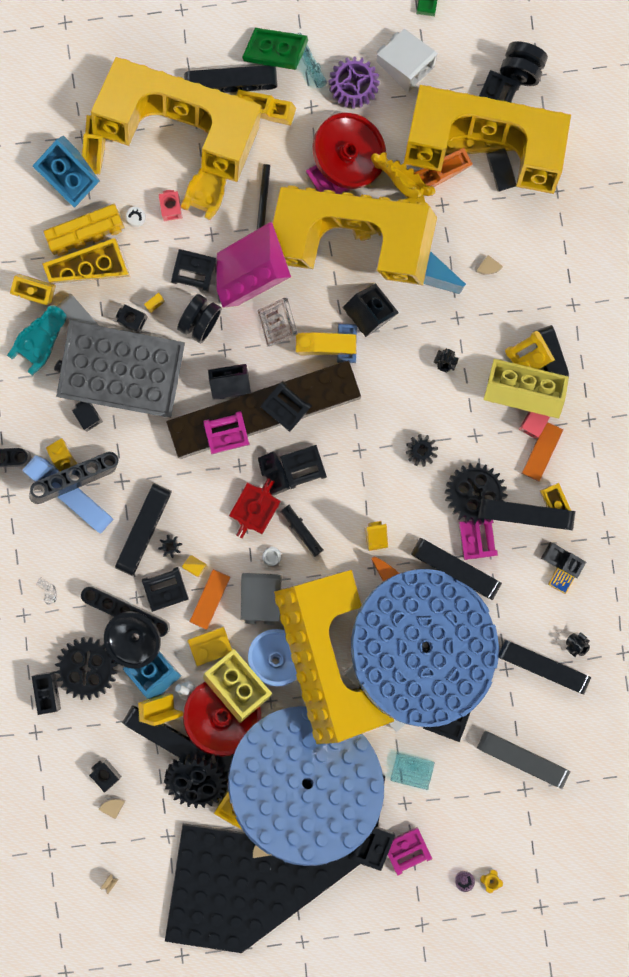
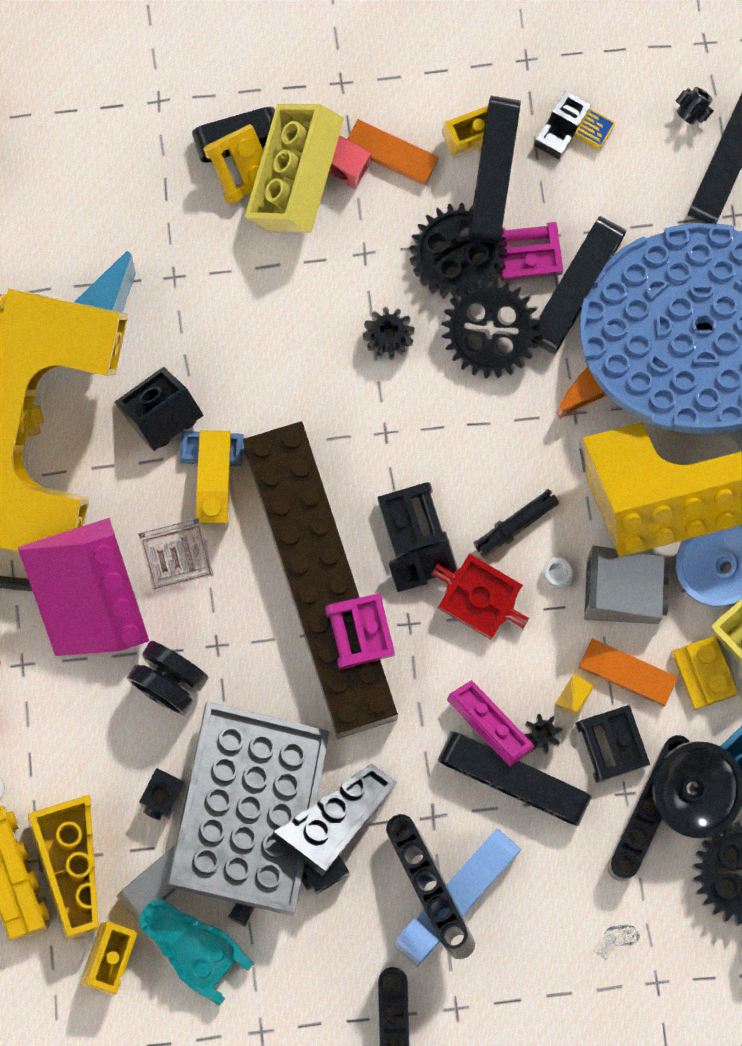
camera: 90 degrees left, 10 degrees down
yellow bracket [46,438,77,471] -> none
yellow tile [144,293,165,313] -> none
black plate [171,249,216,292] -> none
black slope [208,364,251,399] -> none
black plate [260,381,312,432] -> none
yellow slope [364,521,388,551] -> none
black gear [434,348,459,373] -> none
tan tile [476,255,503,275] -> none
none -> wing [271,763,397,876]
none -> black gear [441,278,542,378]
none -> dark pink tile [447,680,535,767]

